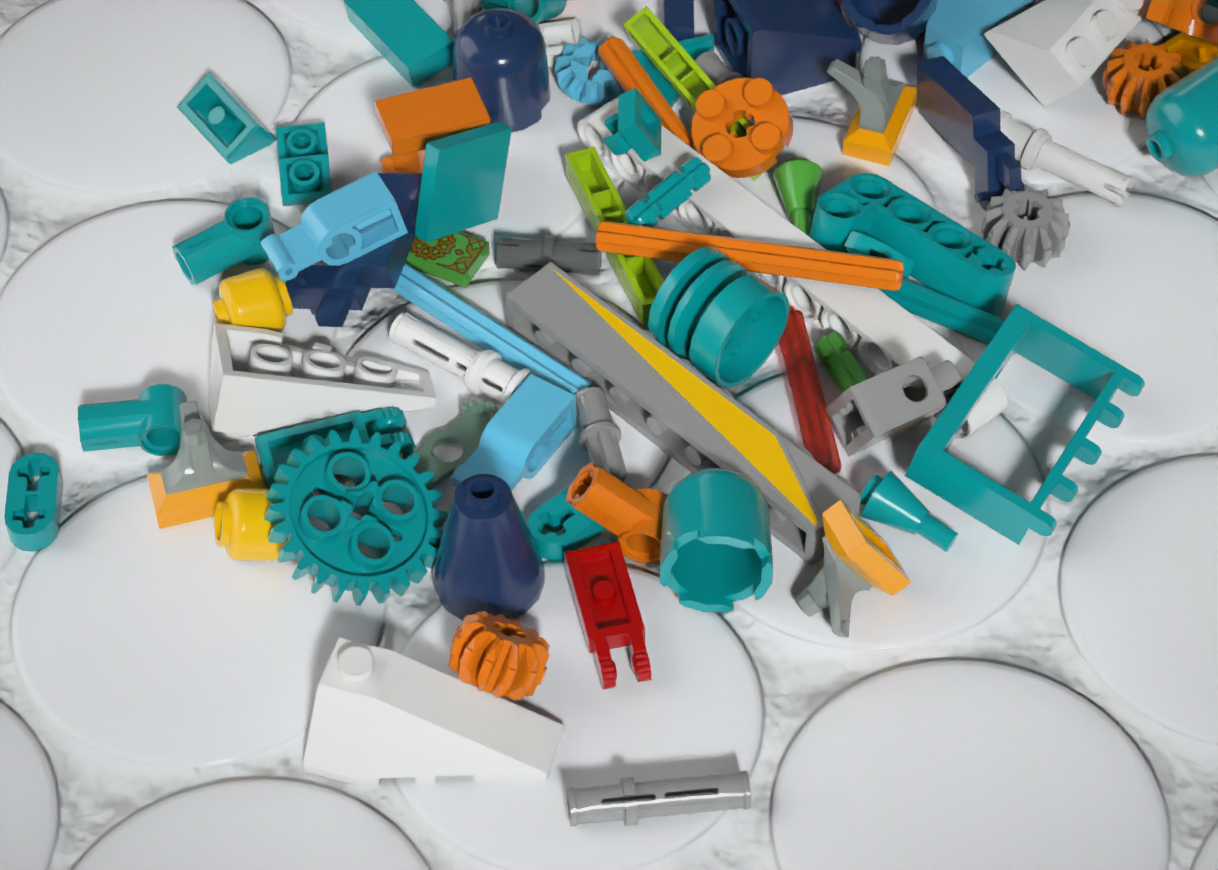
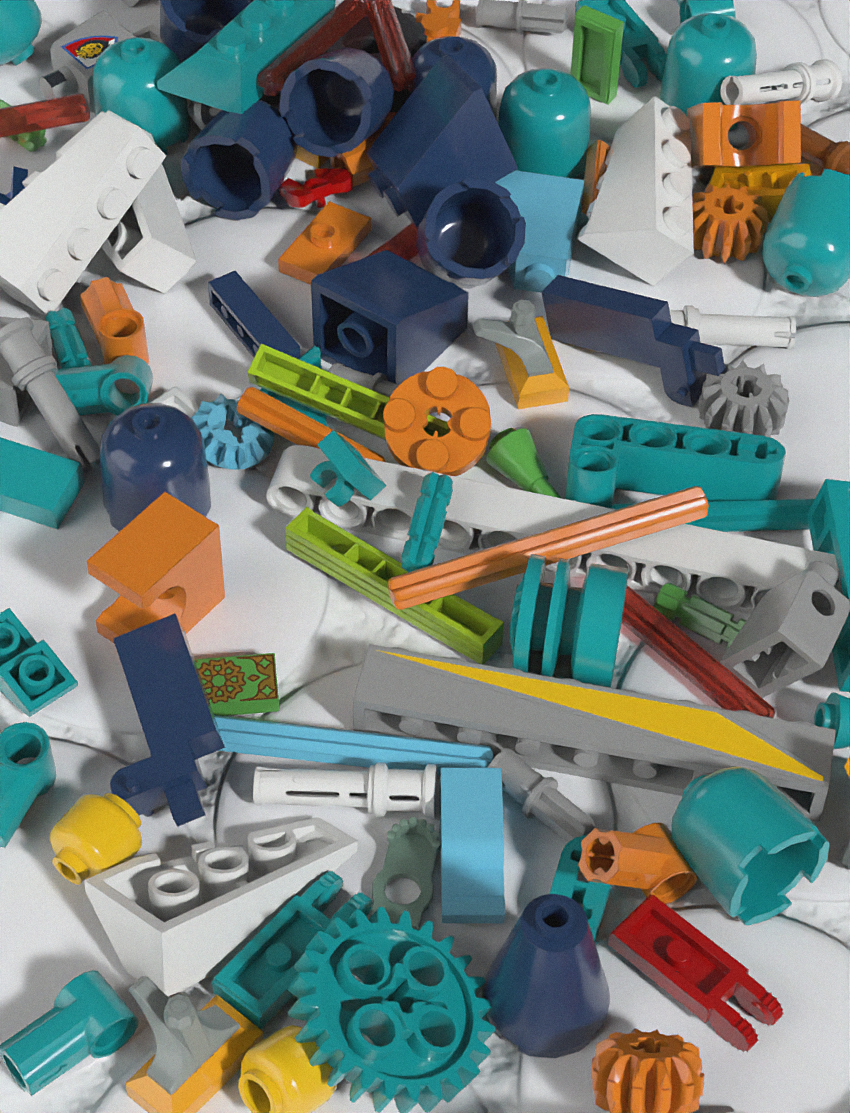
camera: 35 degrees left, 0 degrees up
medium azure piece [260,171,408,281] -> none
teal tile [414,121,512,243] -> none
dark grey pin [496,235,602,276] -> none
teal tile [844,230,915,279] -> none

